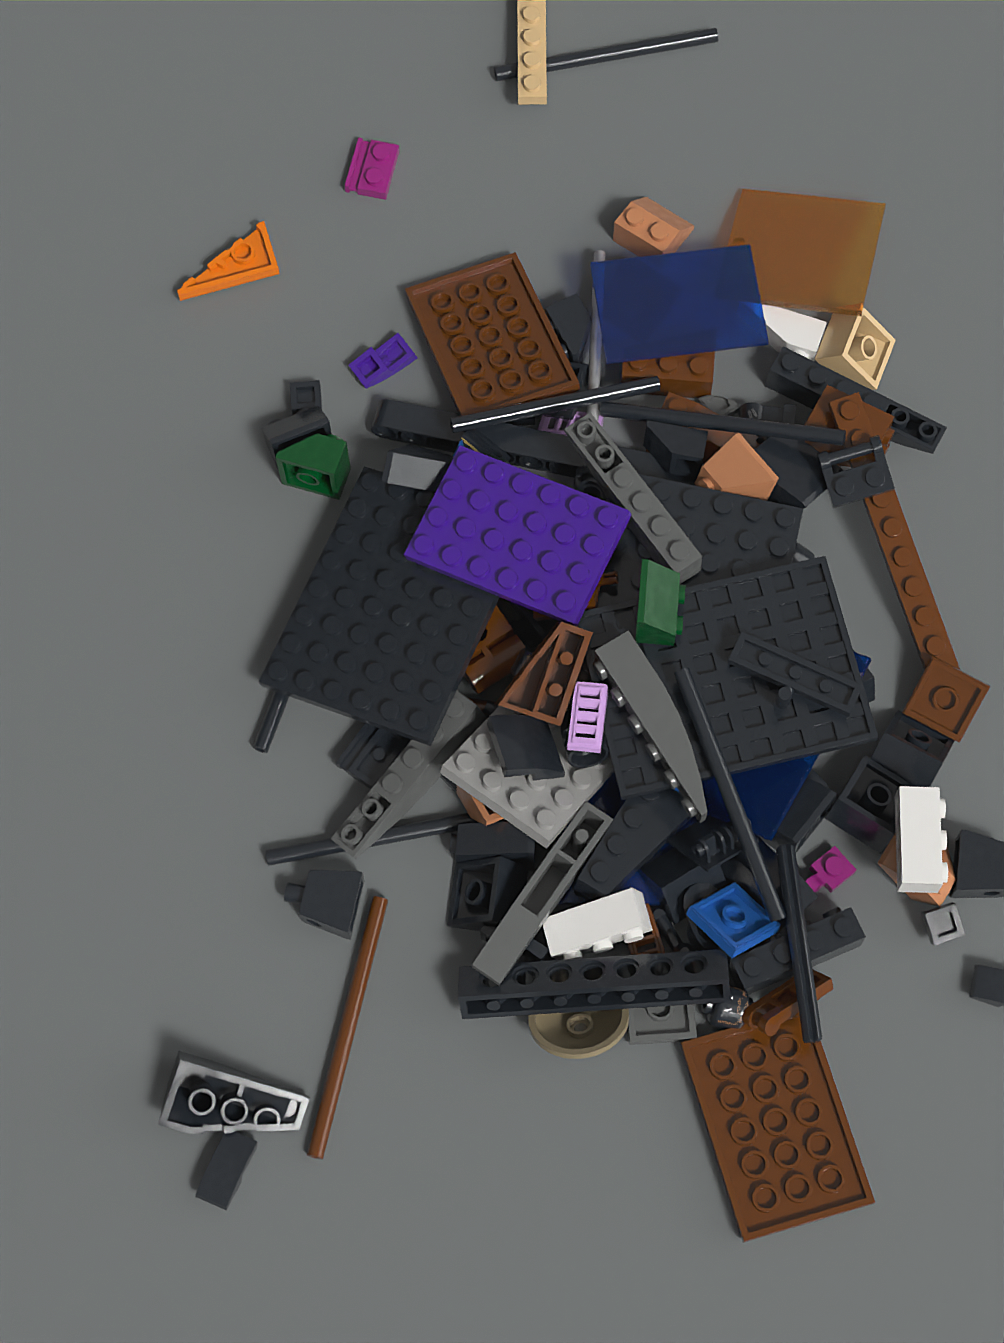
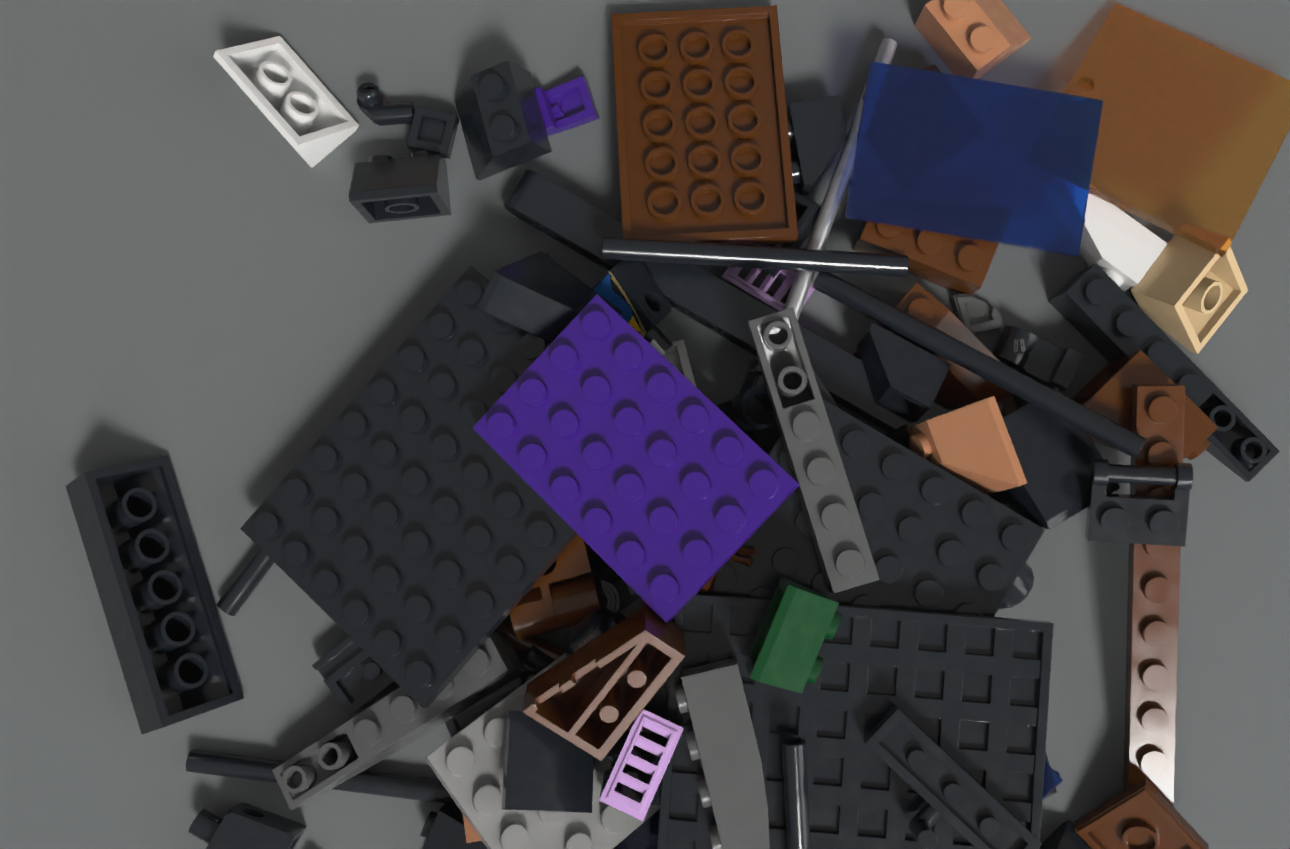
camera: 20 degrees right, 15 degrees up
dark green slope [276,434,351,500] -> none
none -> black slope [66,456,244,734]
none -> white slope [213,36,359,168]
none -> black arm [356,82,415,126]
none -> black slope [455,60,552,180]

